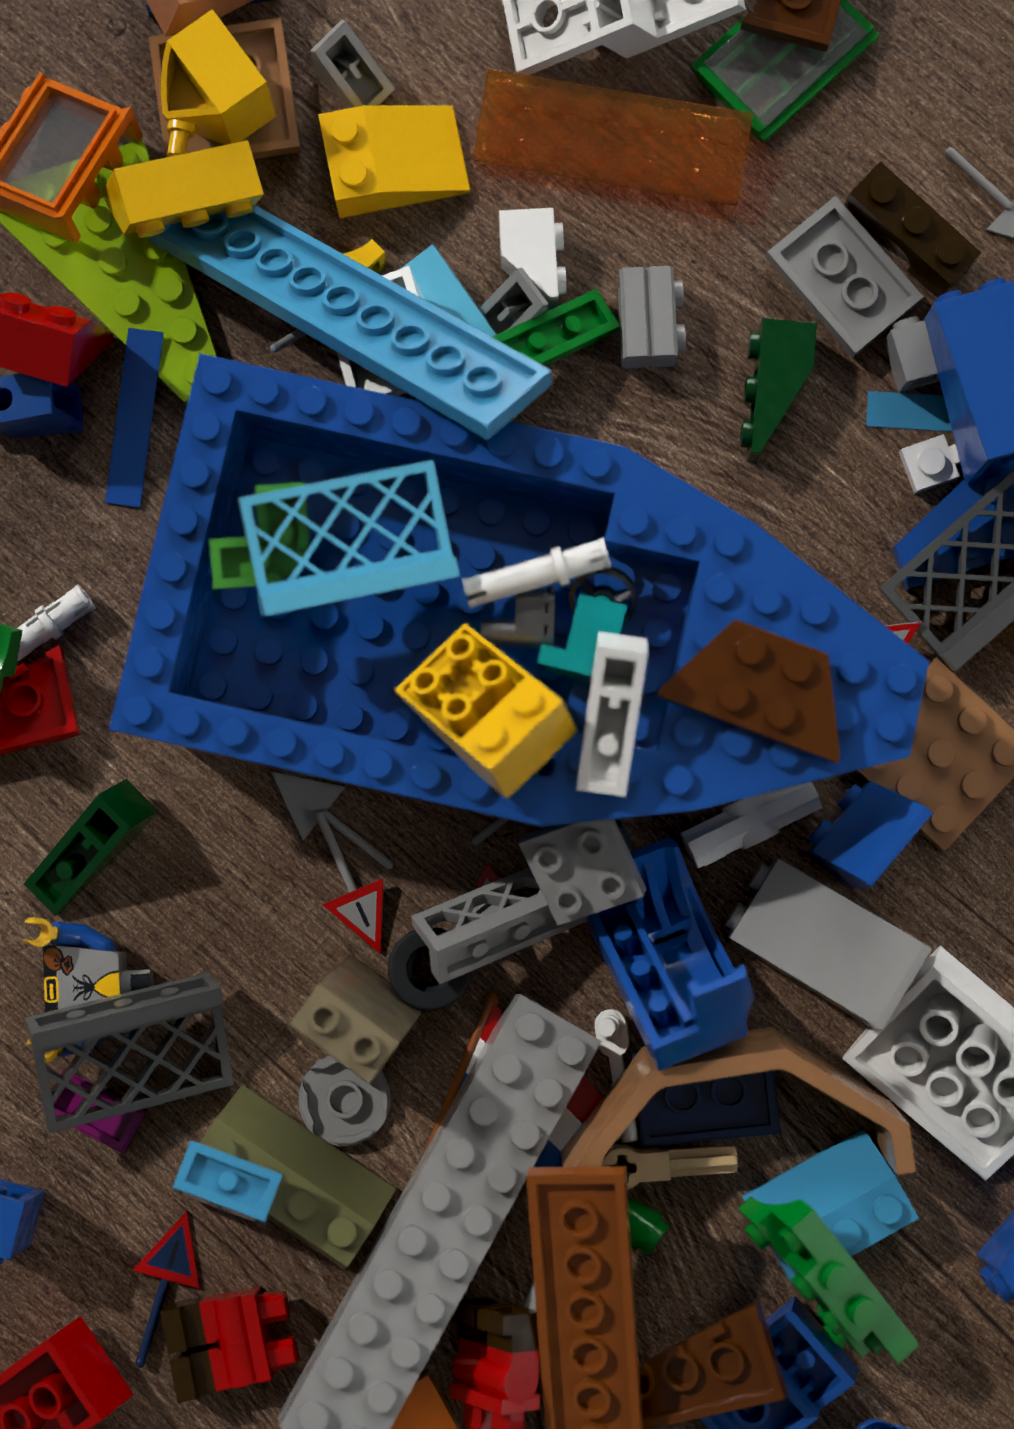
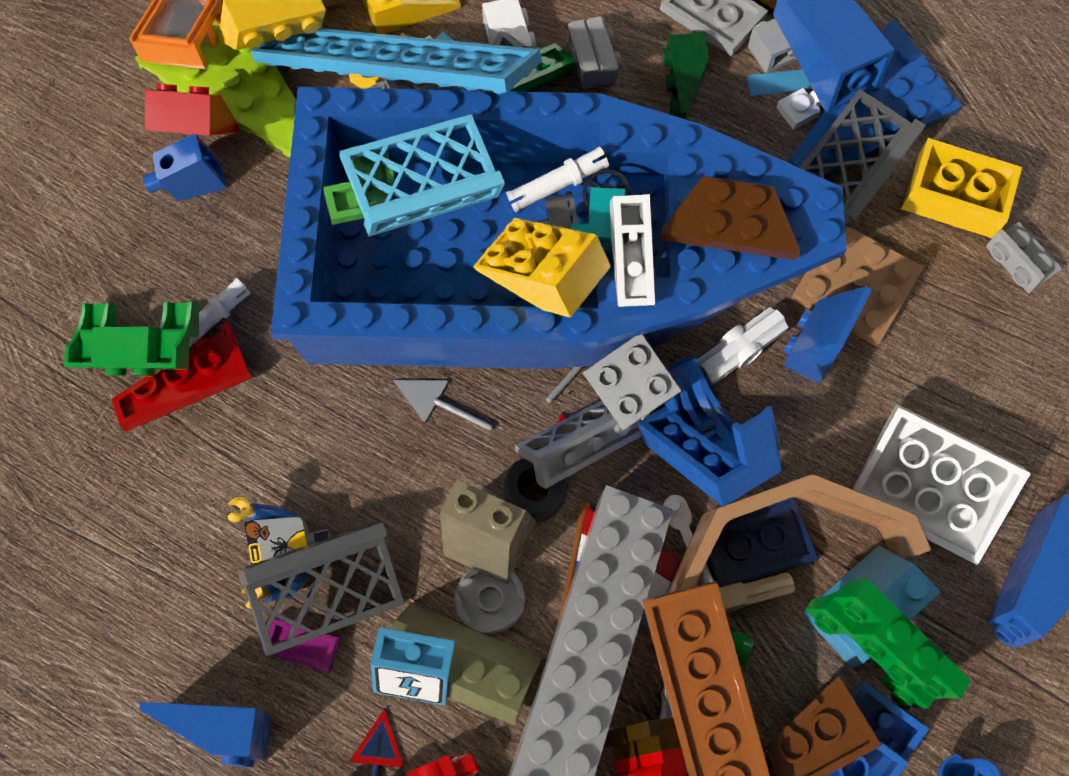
camera: 10 degrees left, 15 degrees down
dark green slope [24,779,158,916] -> none
blue sticker [105,328,163,507] -> none
piece [315,811,384,954] -> none
light grey slope [724,859,932,1031] -> none

